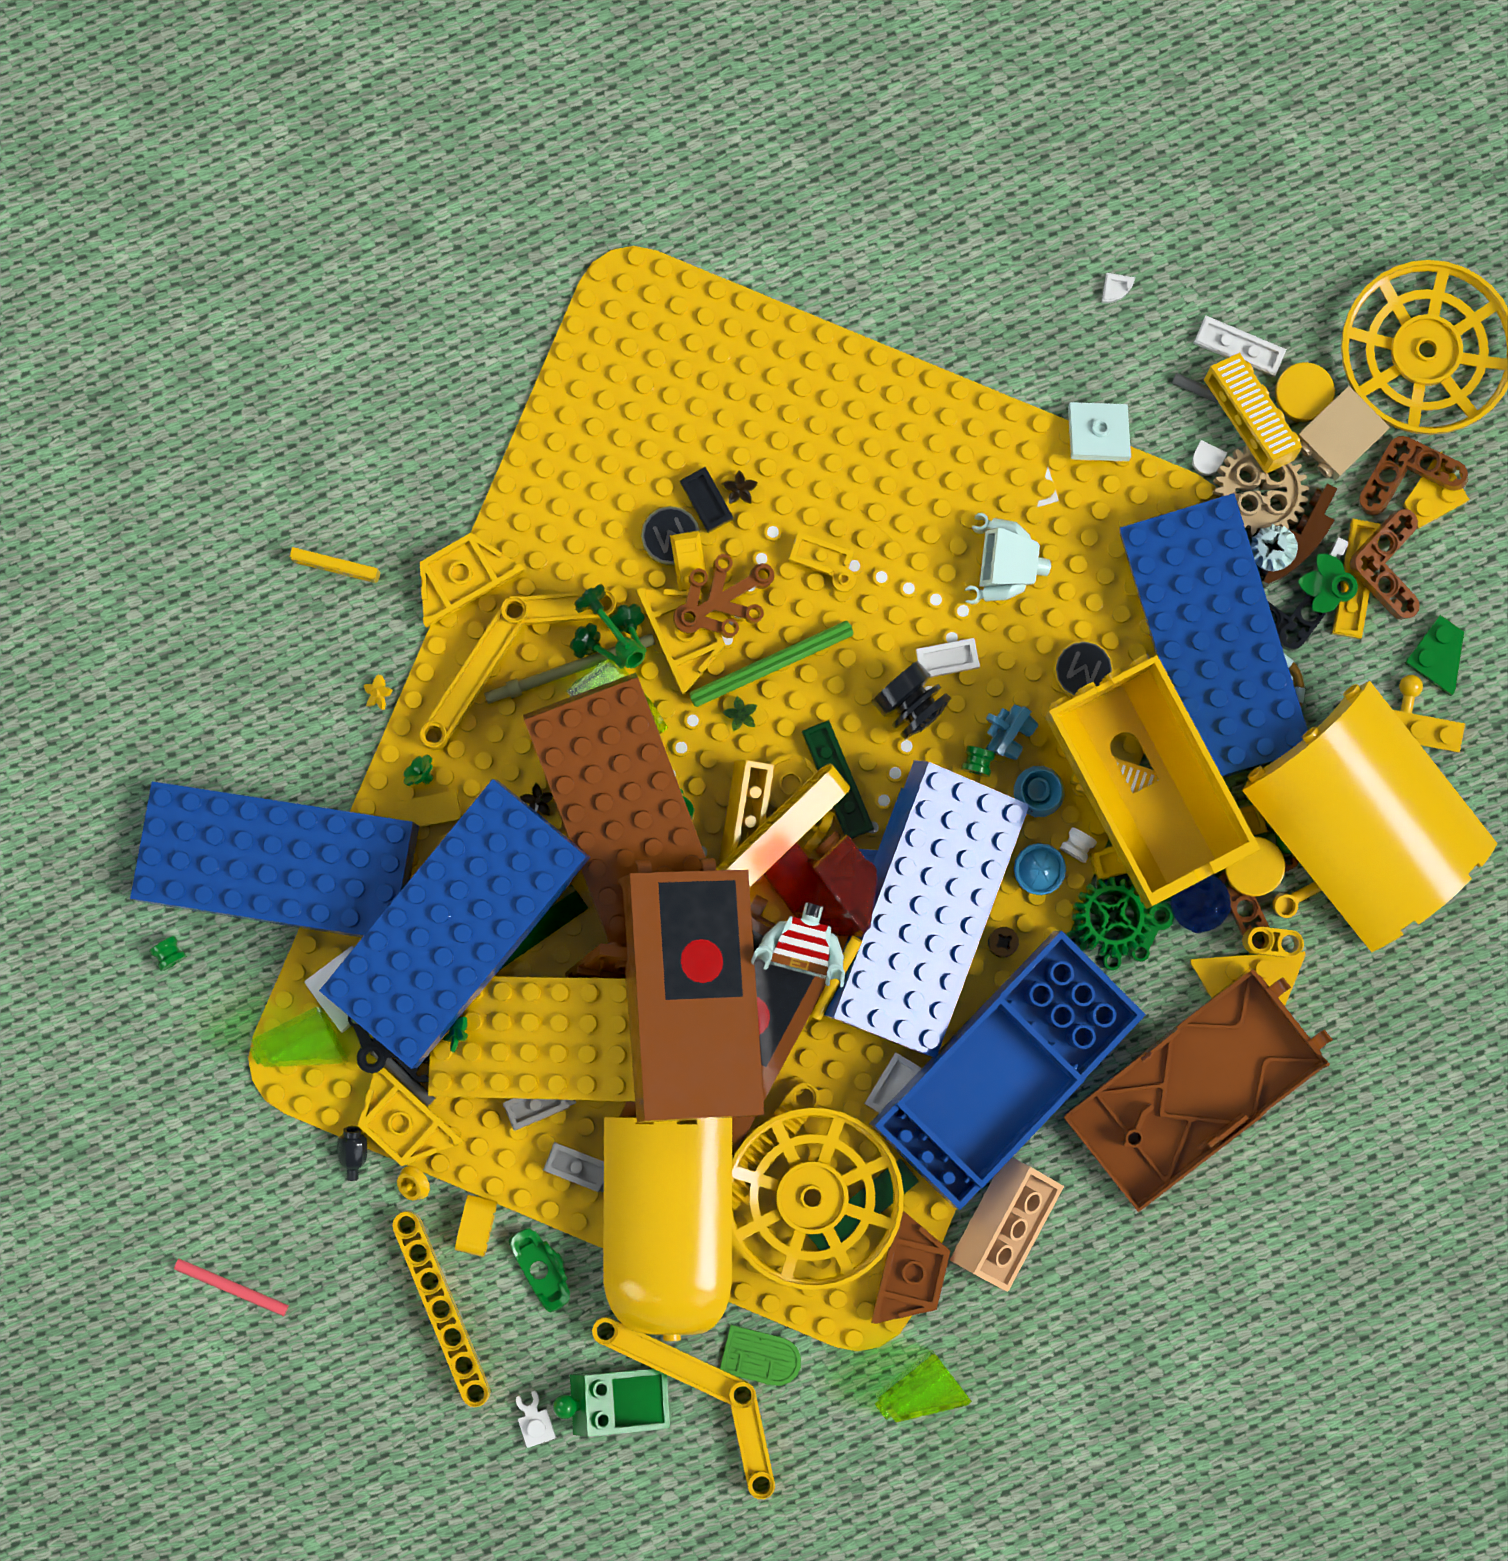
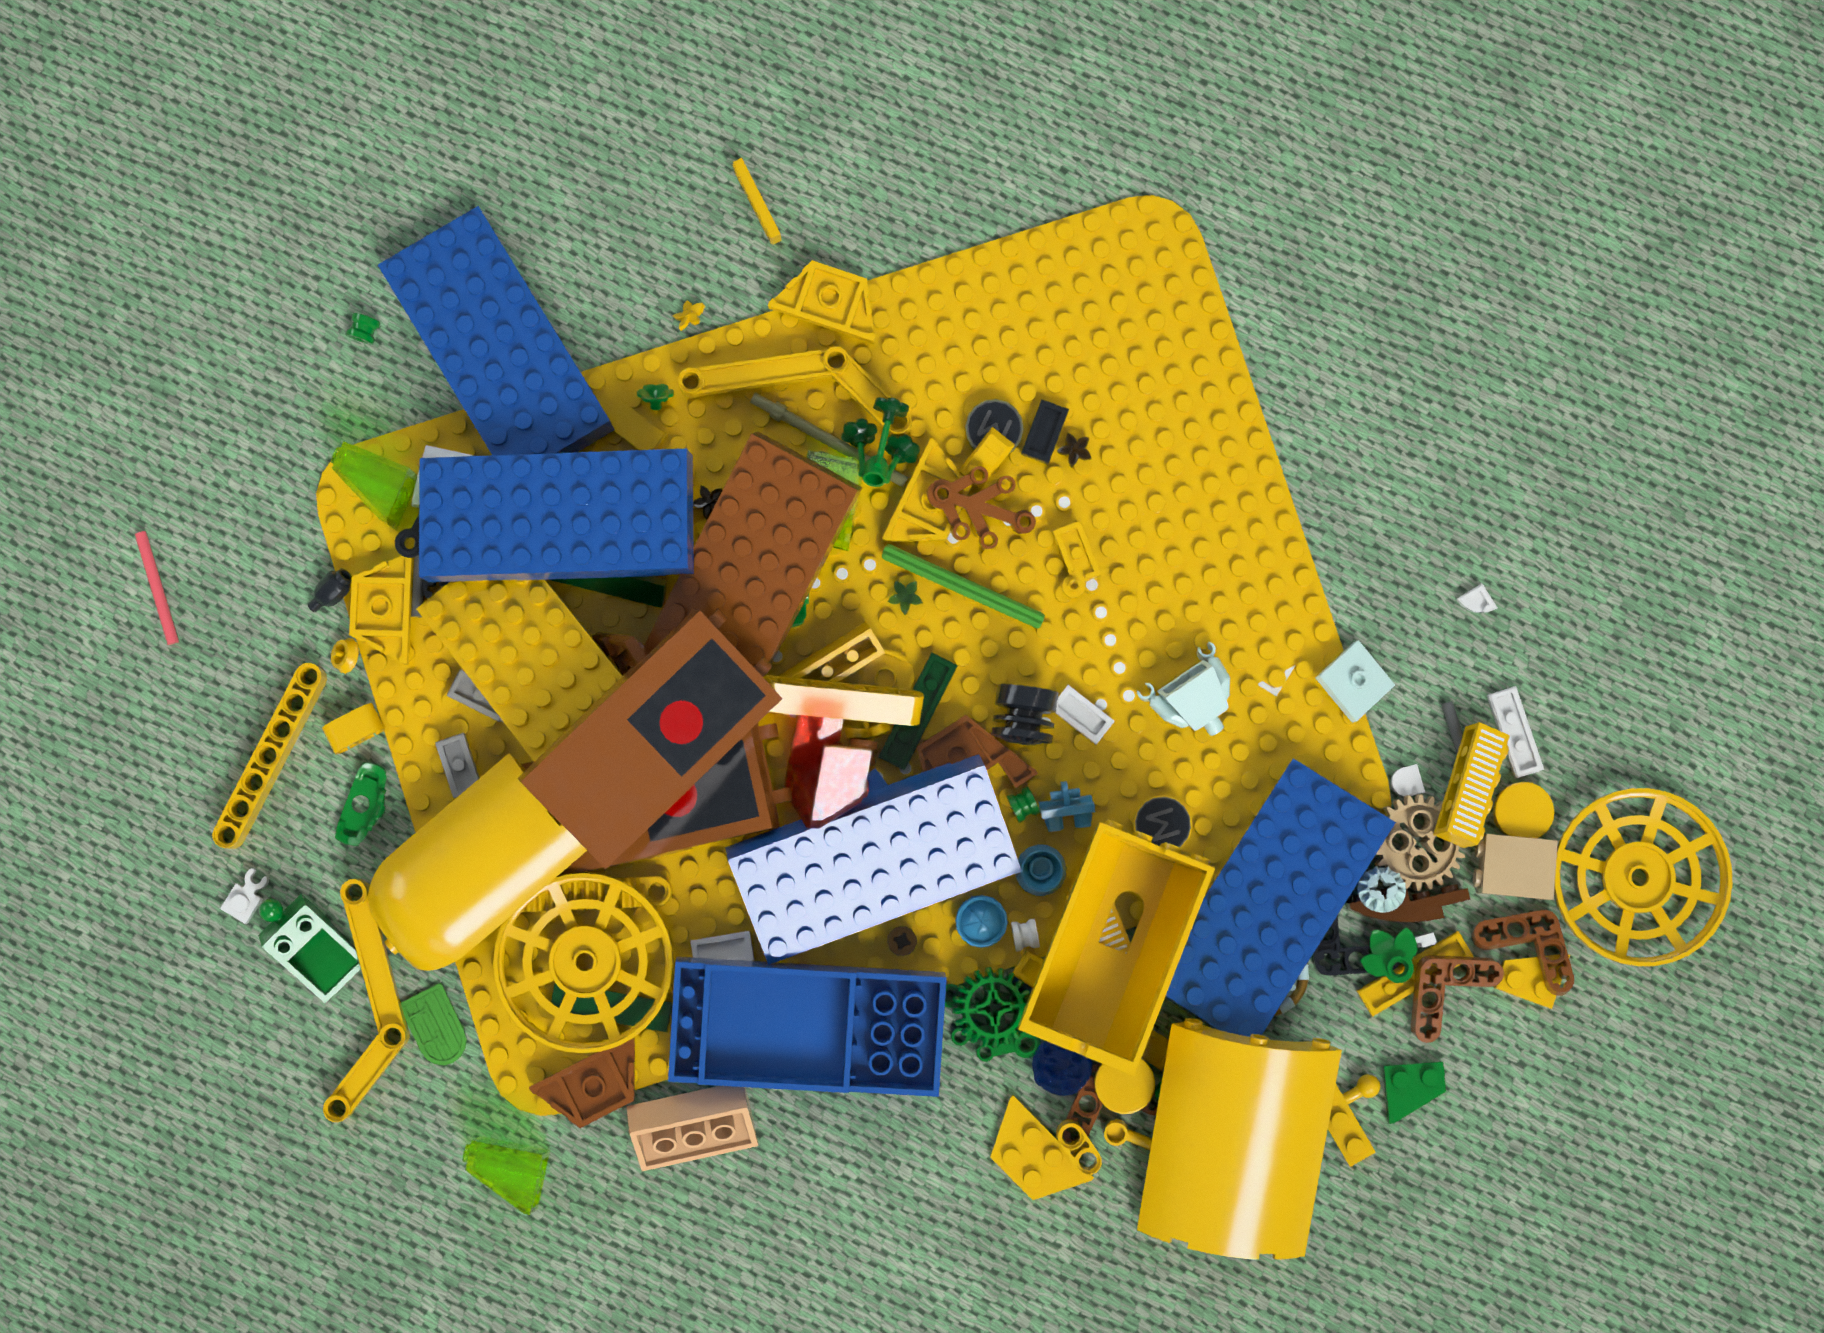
camera: 50 degrees right, 0 degrees up
green plant [442,1017,468,1052] -> none
torso [751,903,845,987] -> none
yellow bar [810,936,863,1020] -> none
dark orange piece [1062,968,1333,1212] -> none
none -> dark orange wing [916,715,1038,789]

